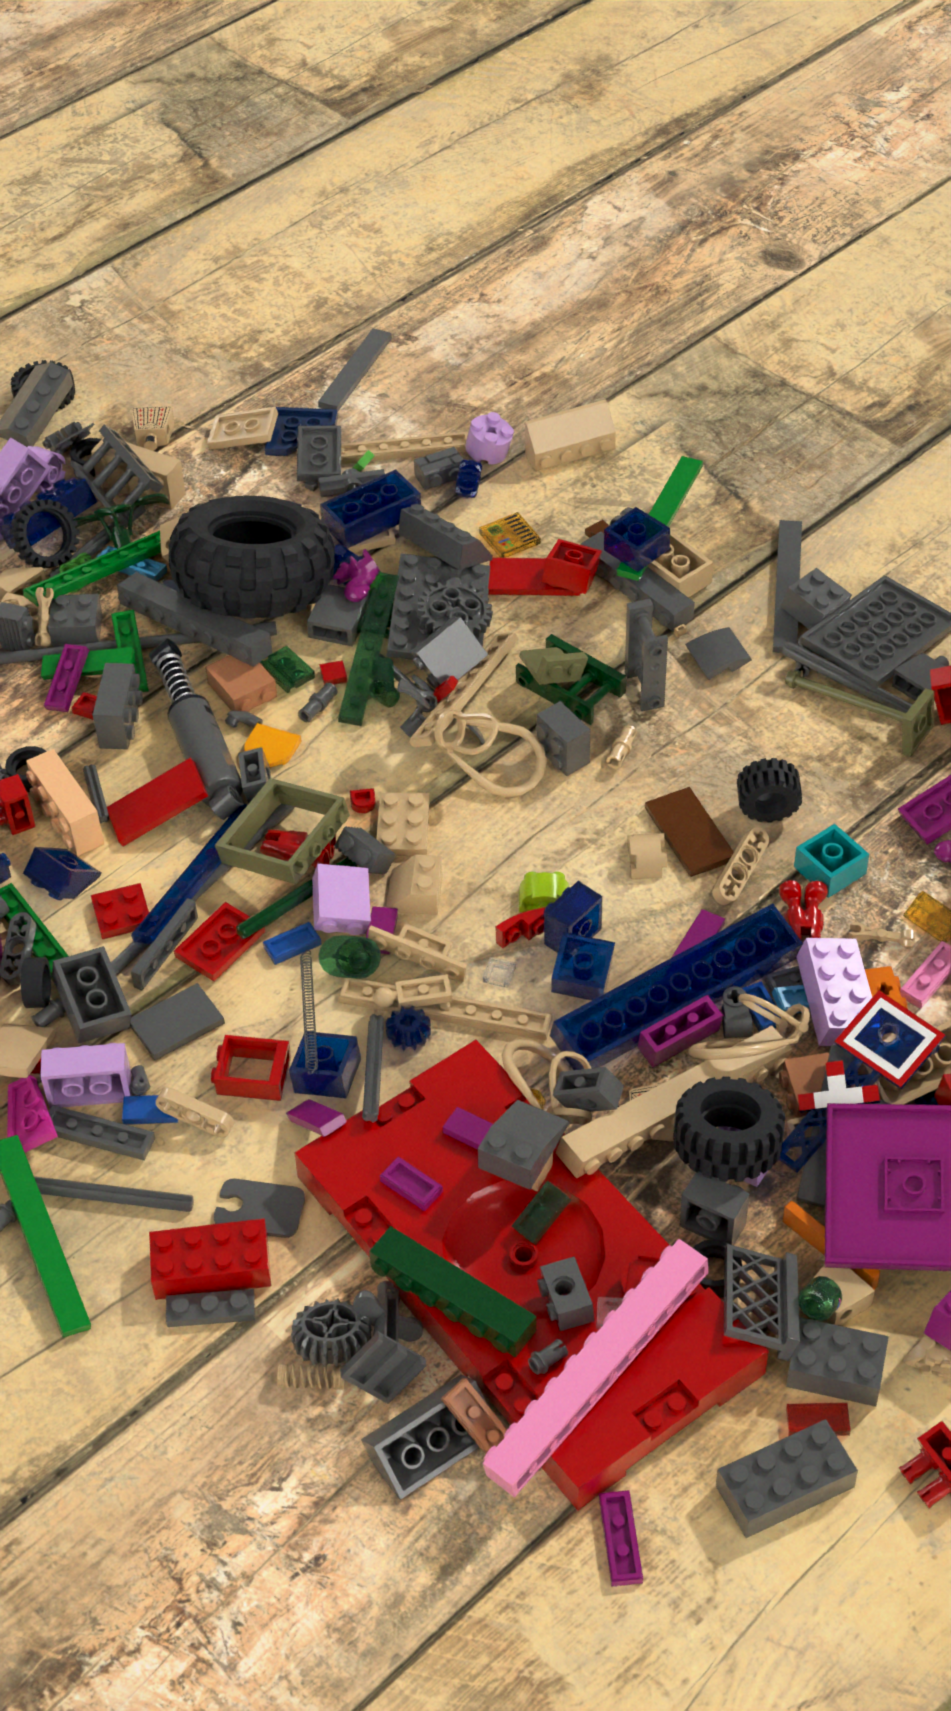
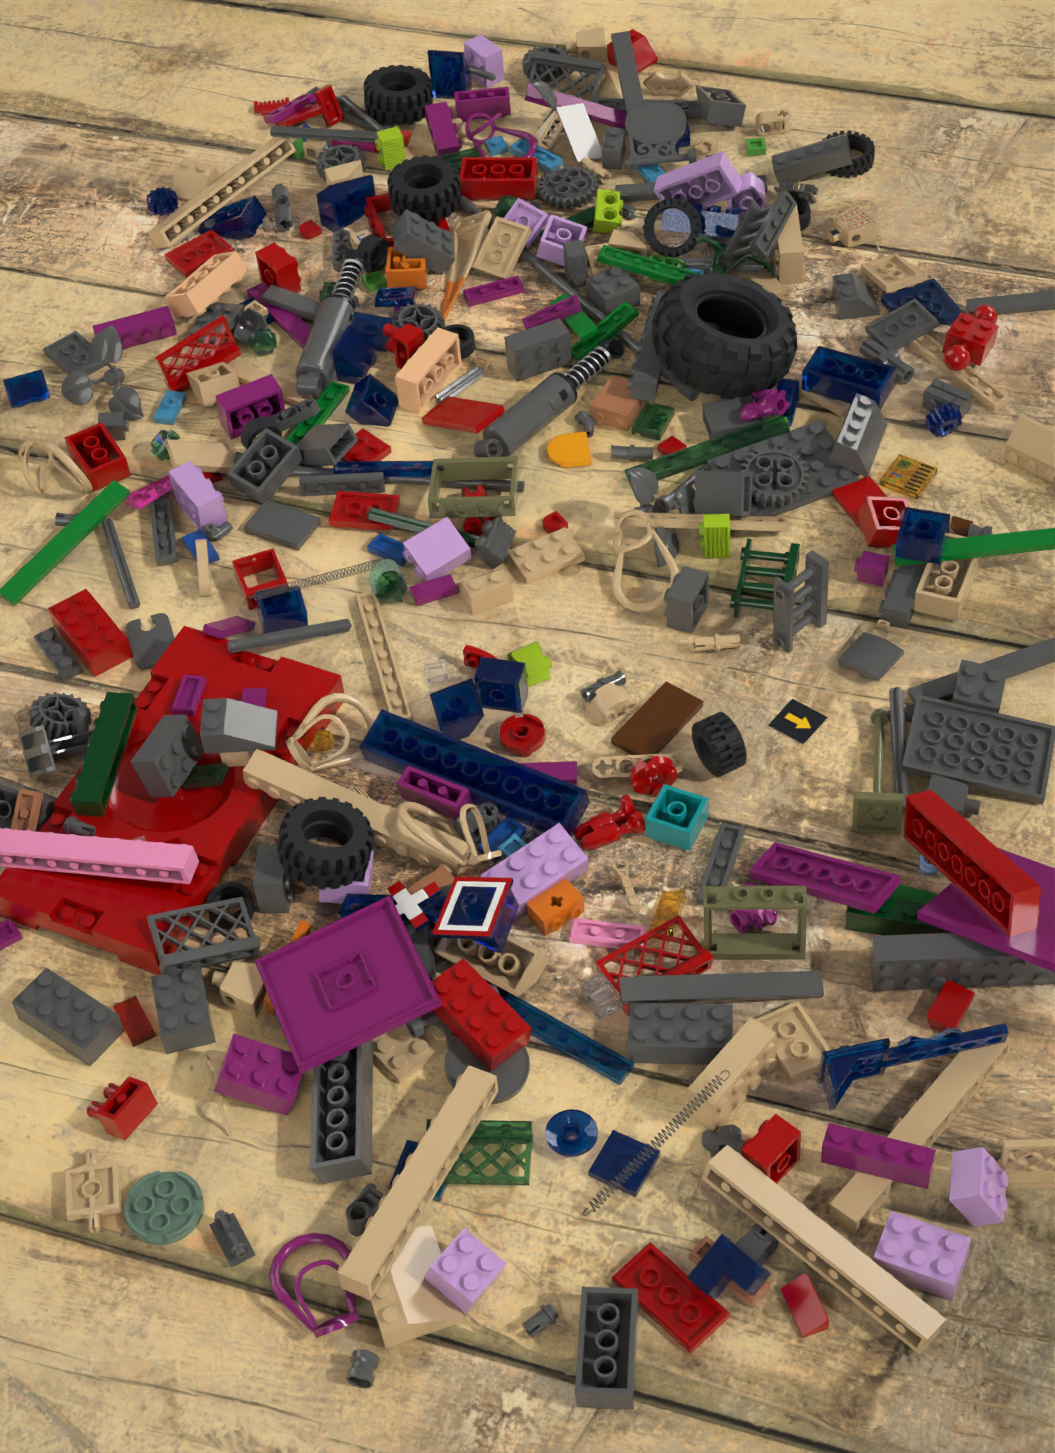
camera: 65 degrees right, 0 degrees up
tan piece [35,587,54,647] -> none
dark grey brick [238,747,271,804] -> none
bright green tile [352,450,375,472] -> none
clear green piece [368,657,400,708] -> none
tan bracket [368,923,467,982] -> none
tan plate [373,974,452,1009] -> none
clear blue gear [386,1005,431,1051] -> none
red tile [433,676,459,703] -> none
lavender brick [465,412,514,464] -> none
olive bracket [519,647,588,685] -> none
dark grey brick [537,1257,594,1331] -> none
dark grey brick [553,1067,624,1112] -> none
clear green head [798,1276,843,1321] -> none
none -> dark grey brick [131,715,204,797]
none -> dark grey brick [296,423,358,467]
none -> red plate [499,714,546,758]
none -> dark grey pin [581,671,626,702]
none -> red plate [629,756,678,797]
none -> dark grey plate [697,823,745,905]
none -> lime brick [699,514,730,559]
none -> tan tile [748,268,787,298]
none -> black sticker [769,699,828,744]
none -> dark grey slope [832,273,879,320]
none -> magenta brick [854,551,890,587]
none -> red brick [942,305,999,371]

